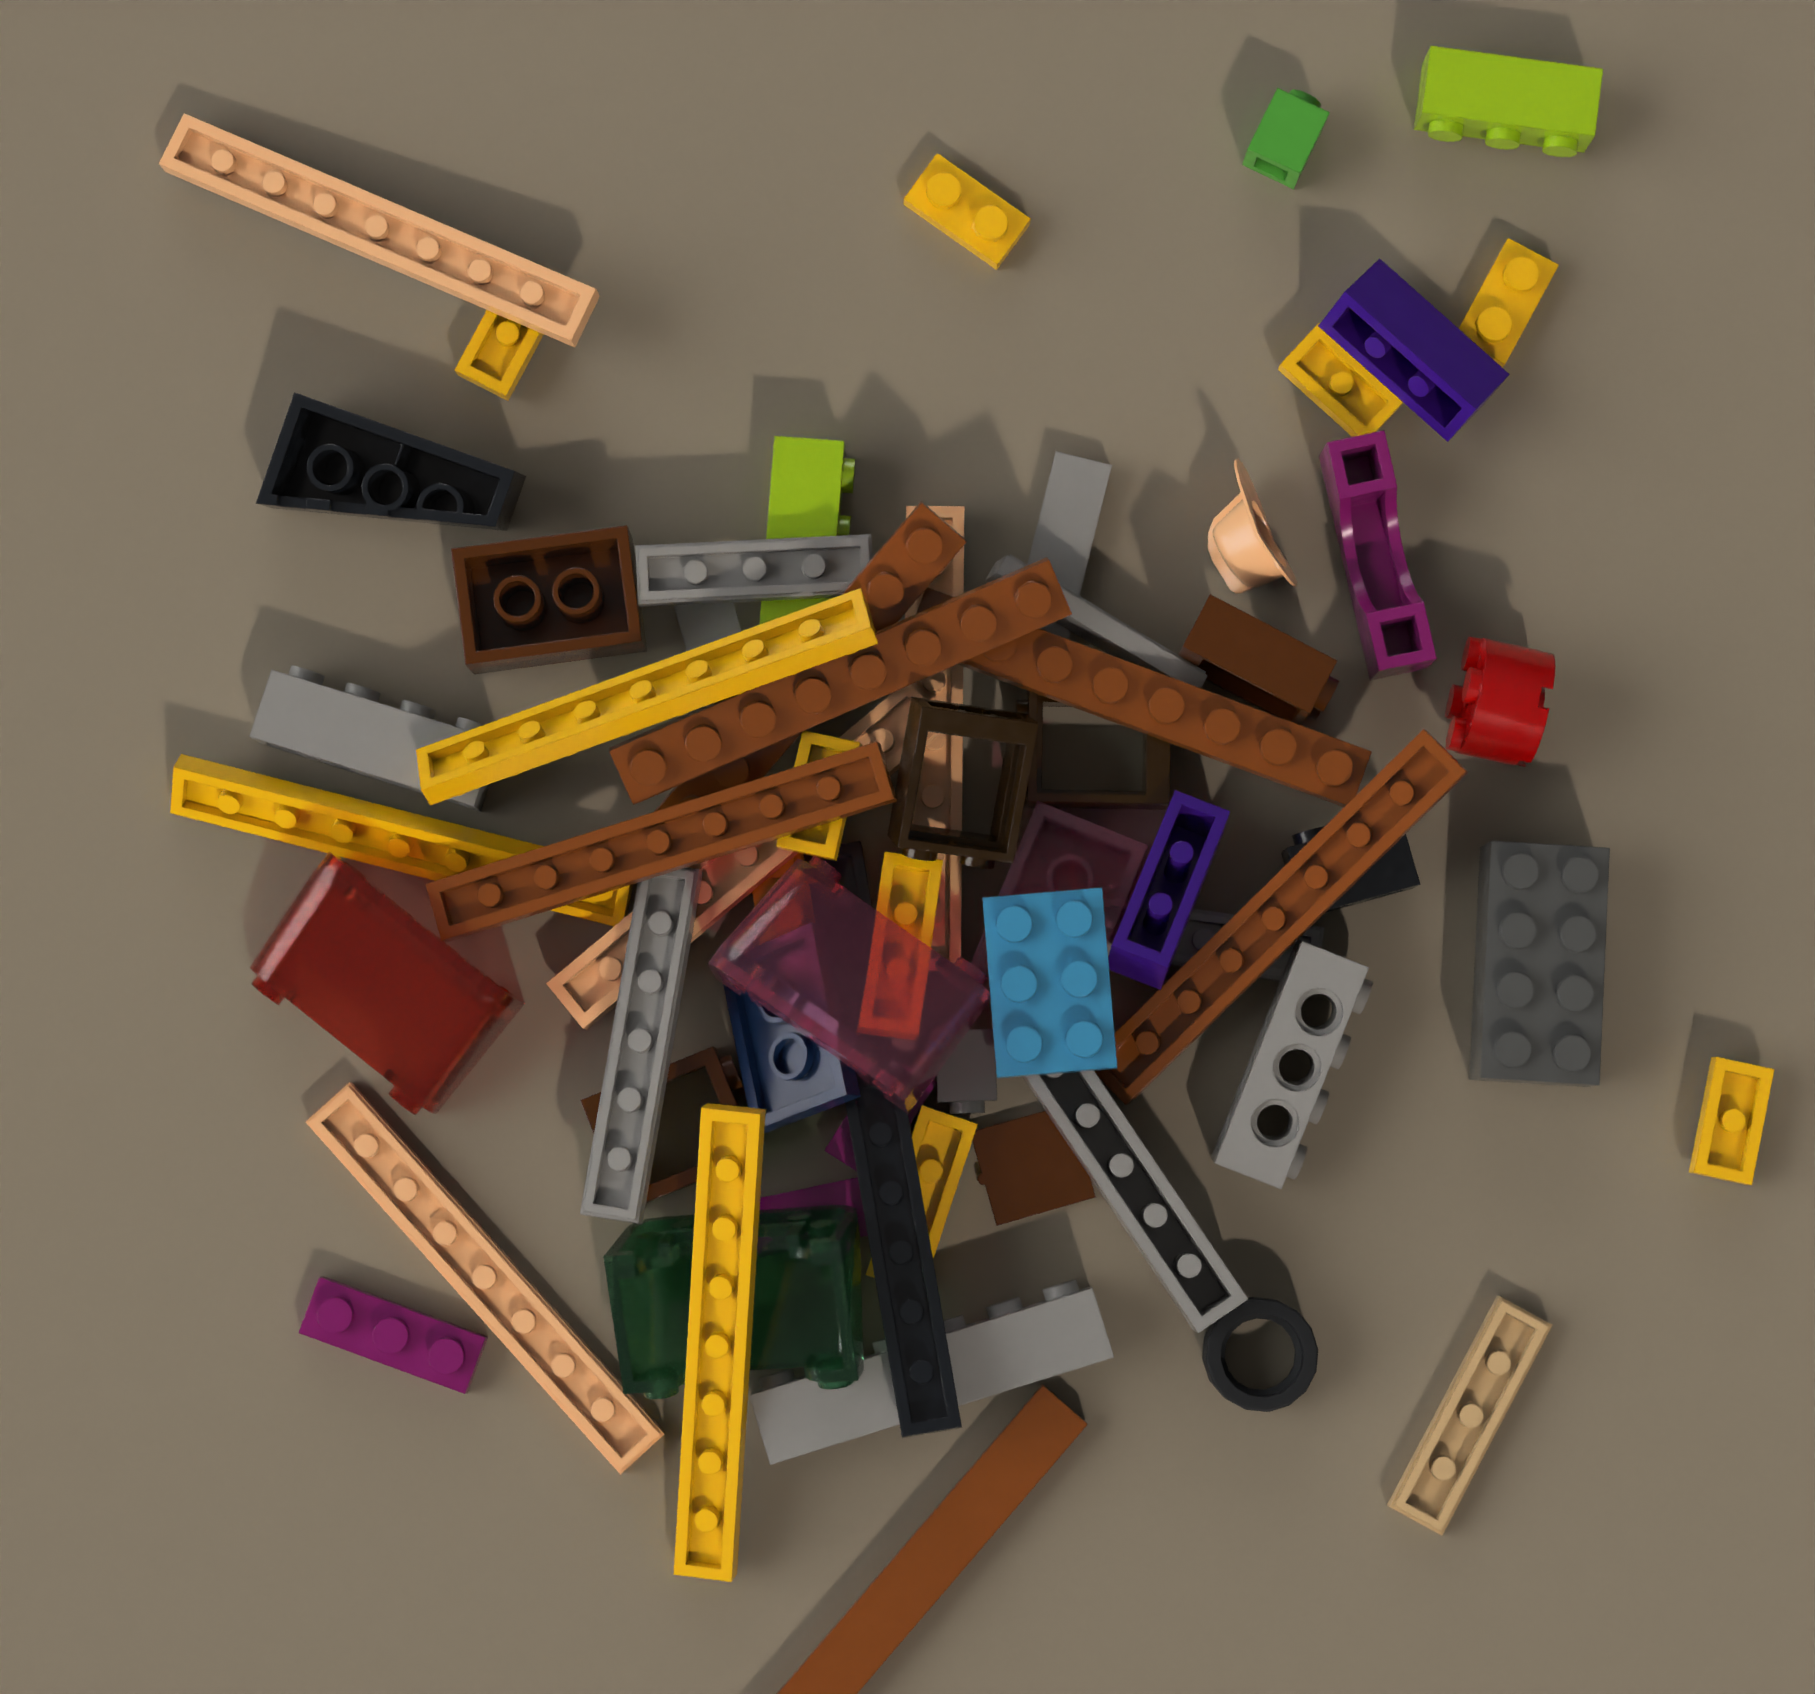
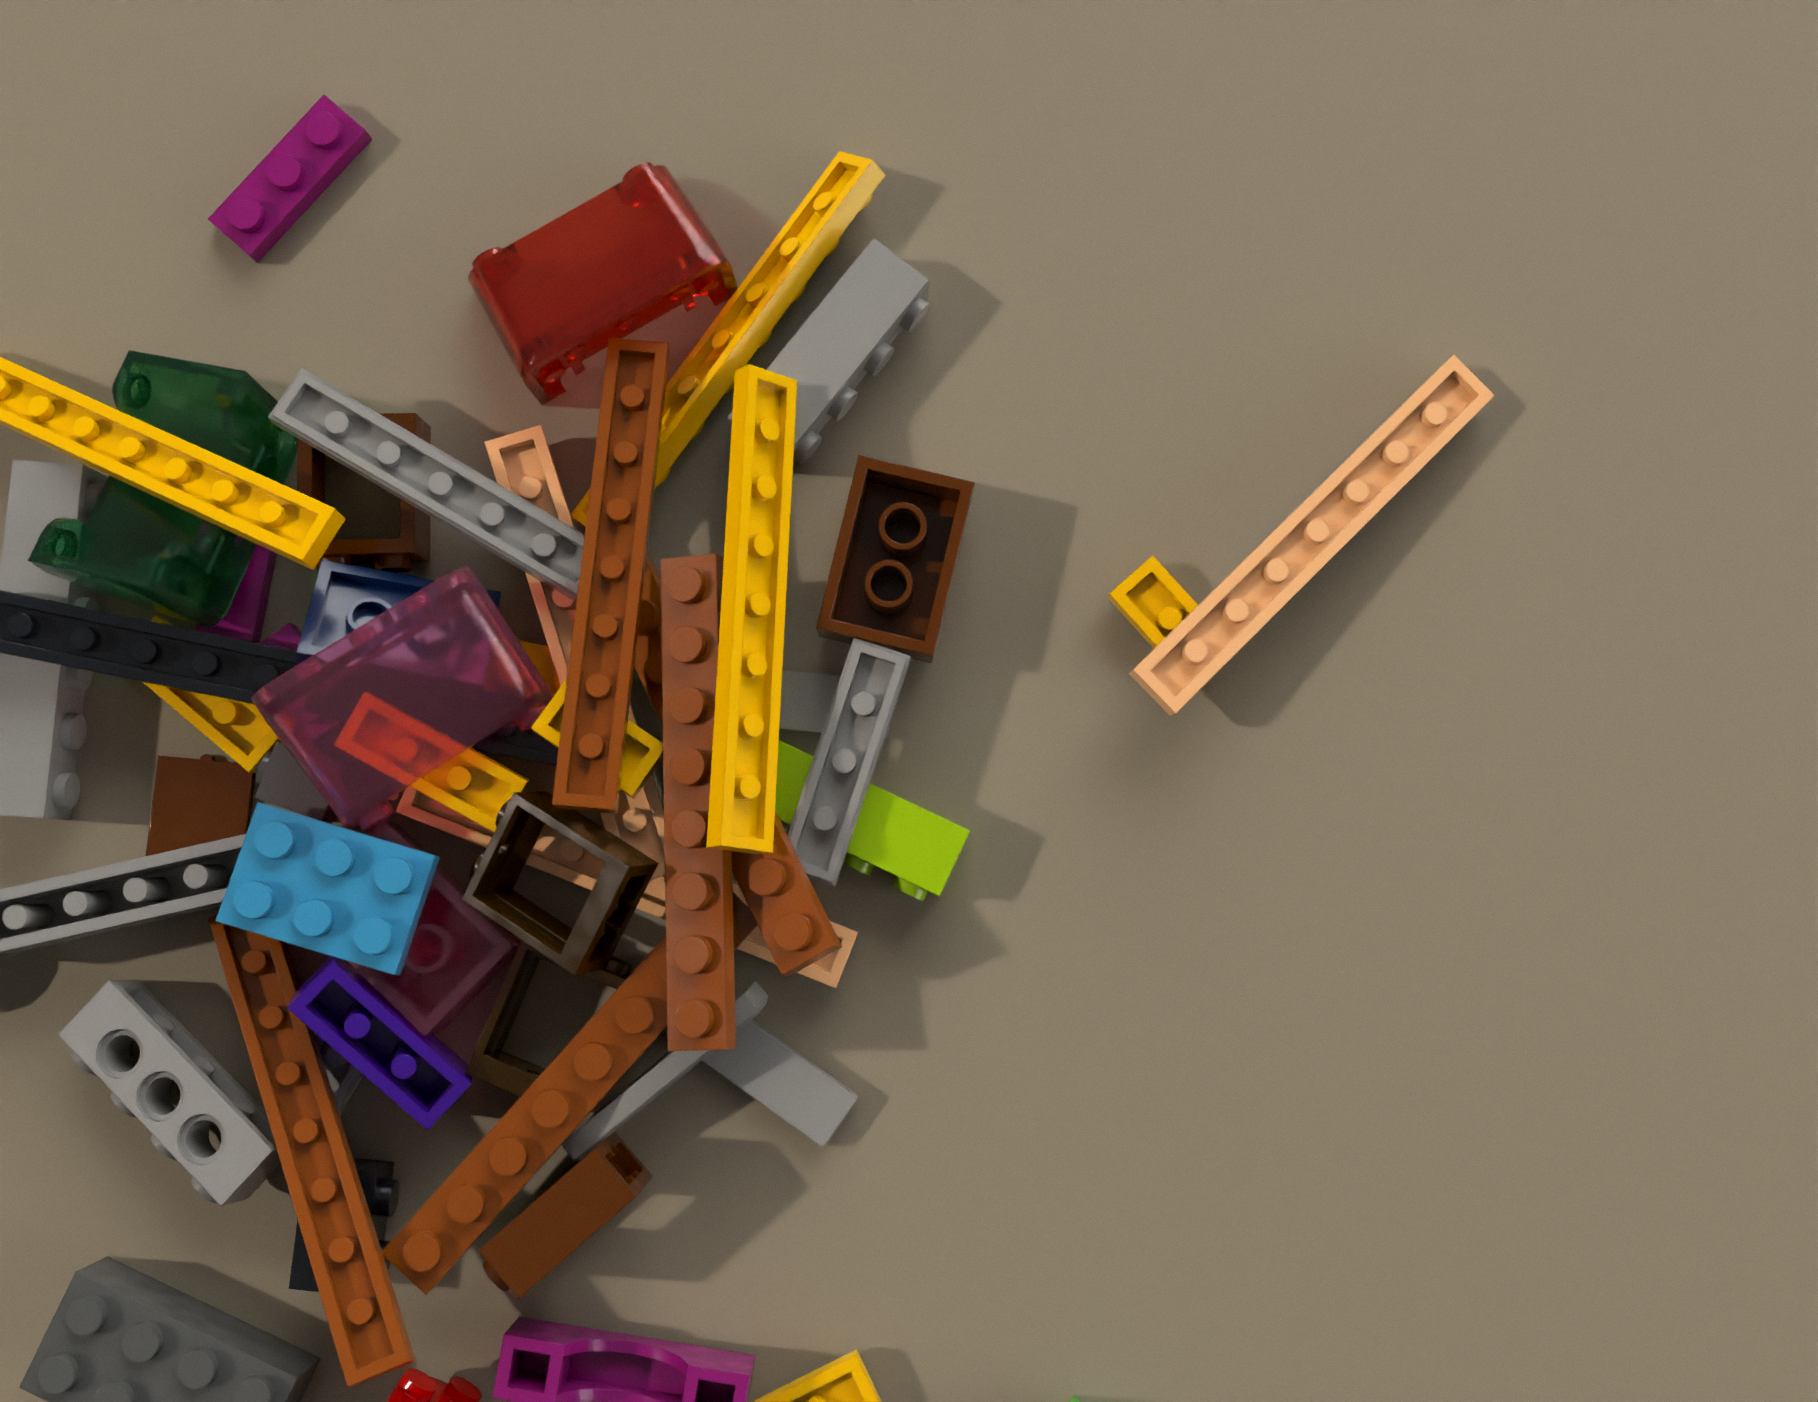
camera: 110 degrees right, 0 degrees up
black wedge [256,392,526,531] -> none
light nougat tile [306,1082,666,1475] -> none
yellow plate [904,153,1031,270] -> none
light nougat piece [1208,458,1298,594] -> none

